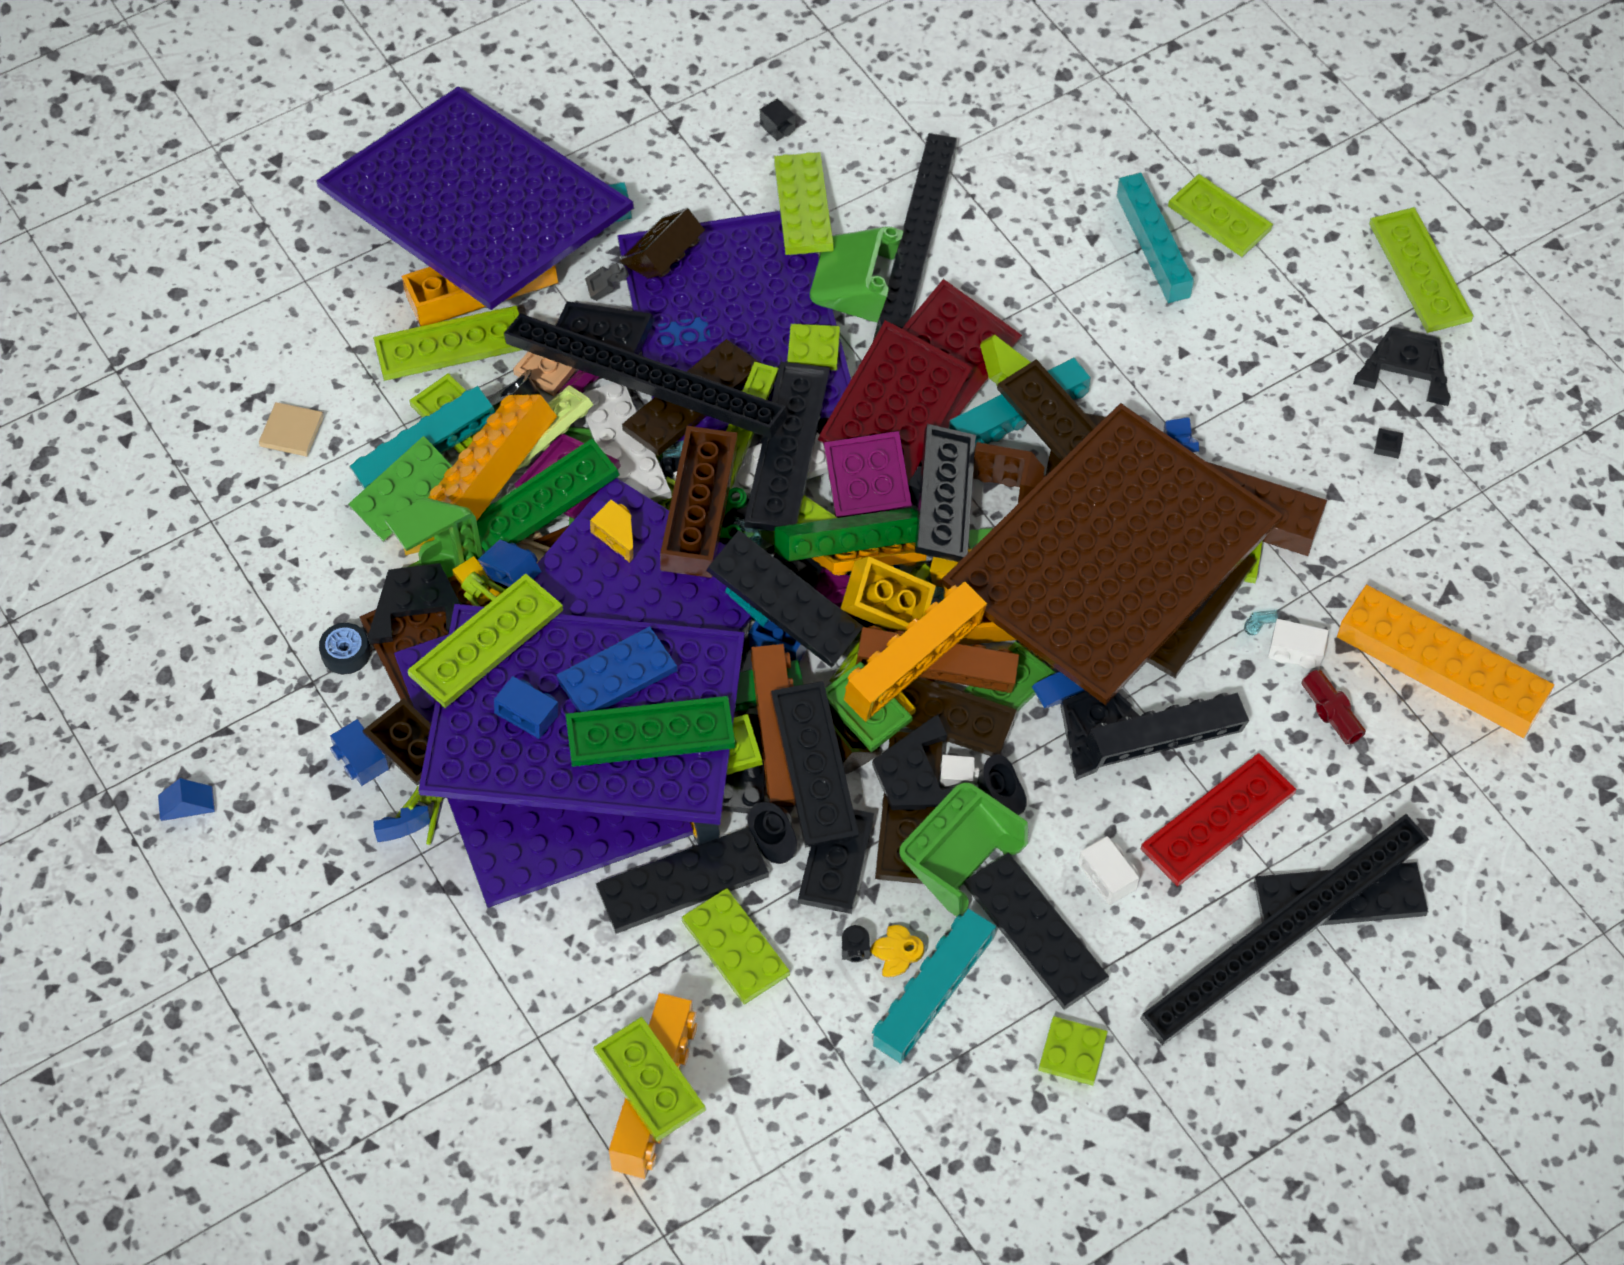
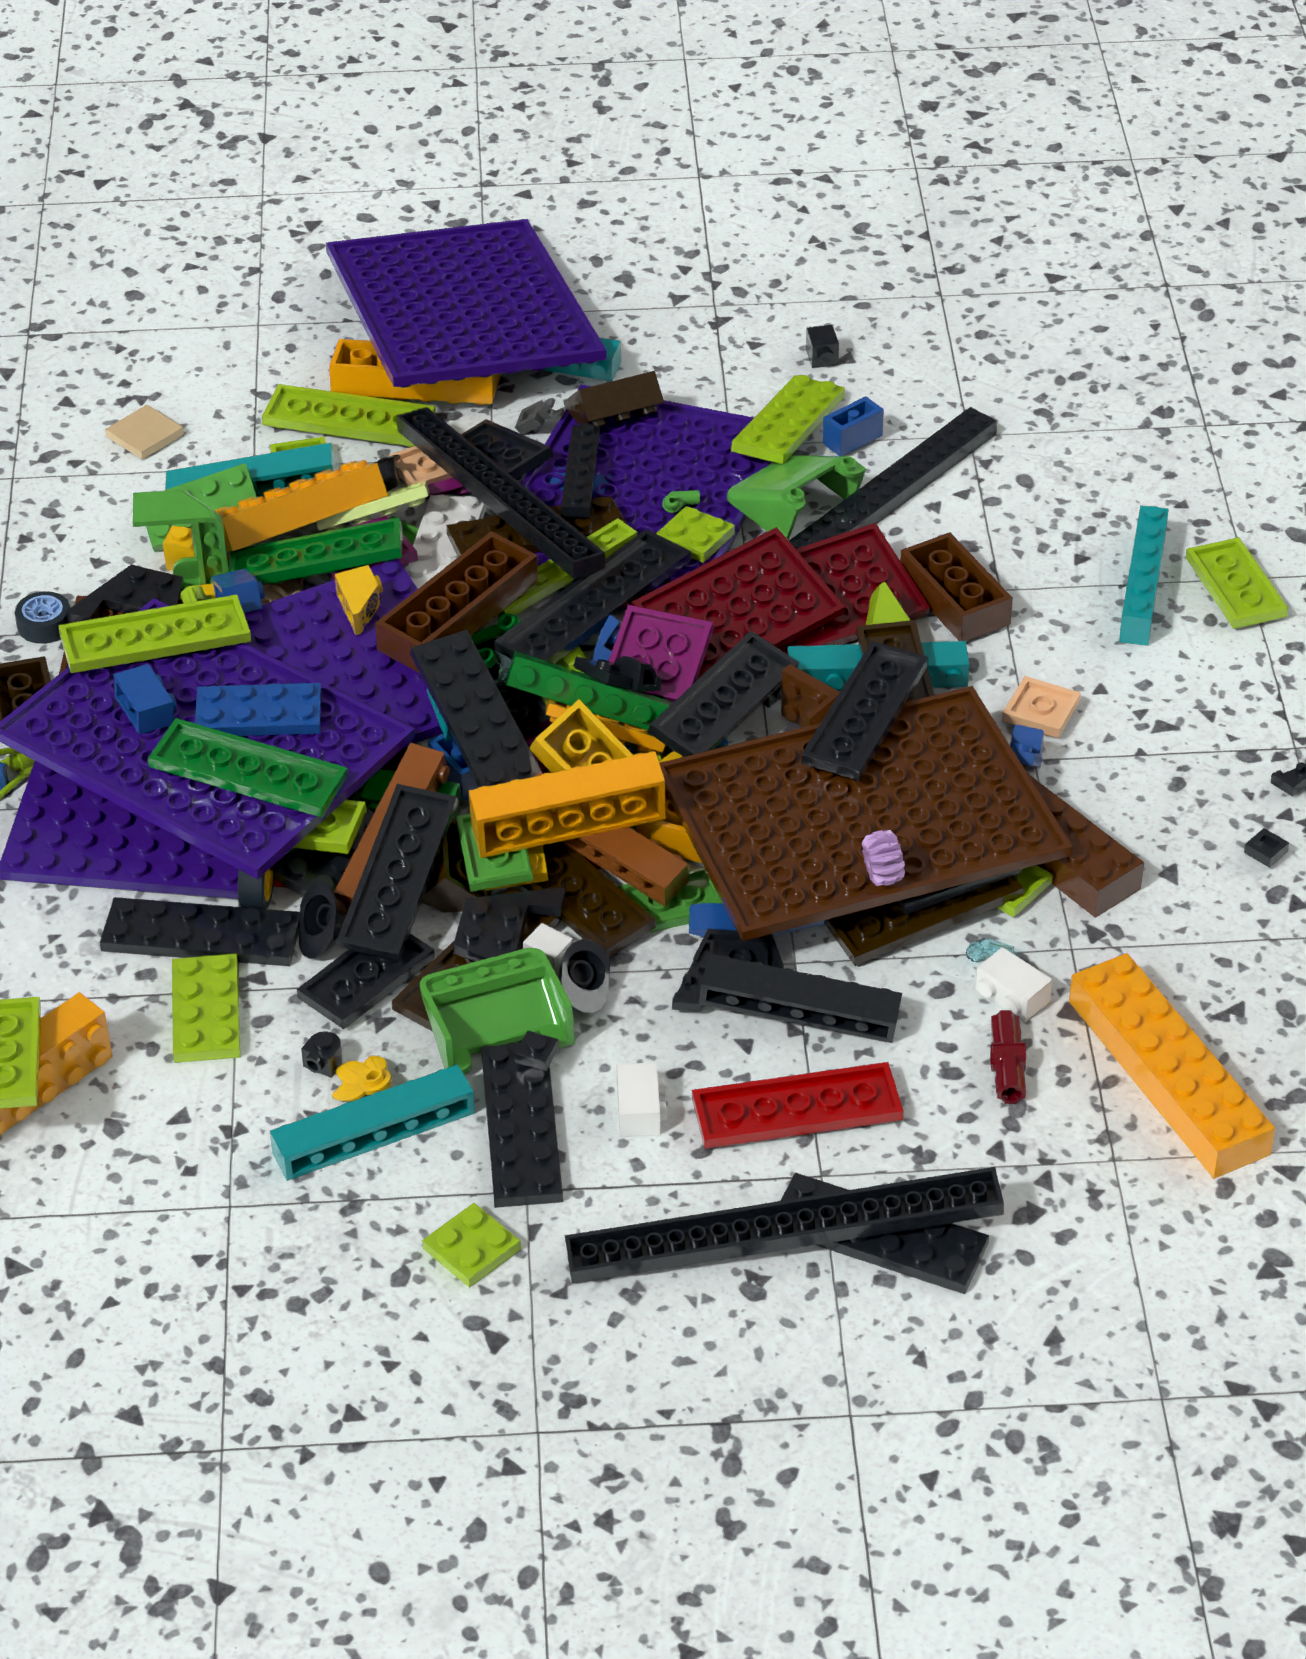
camera: 30 degrees right, 15 degrees down
none -> black plate [515,1030,559,1071]
none -> black plate [561,423,600,518]
none -> black plate [573,656,633,690]
none -> blue slope [593,615,622,661]
none -> black brick [614,656,661,692]
none -> bright green arm [662,490,700,513]
none -> black plate [801,641,928,781]
none -> blue brick [823,396,884,456]
none -> lavender gear [862,830,905,886]
none -> reddish brown brick [900,532,1013,641]
none -> light nougat plate [1002,676,1081,738]

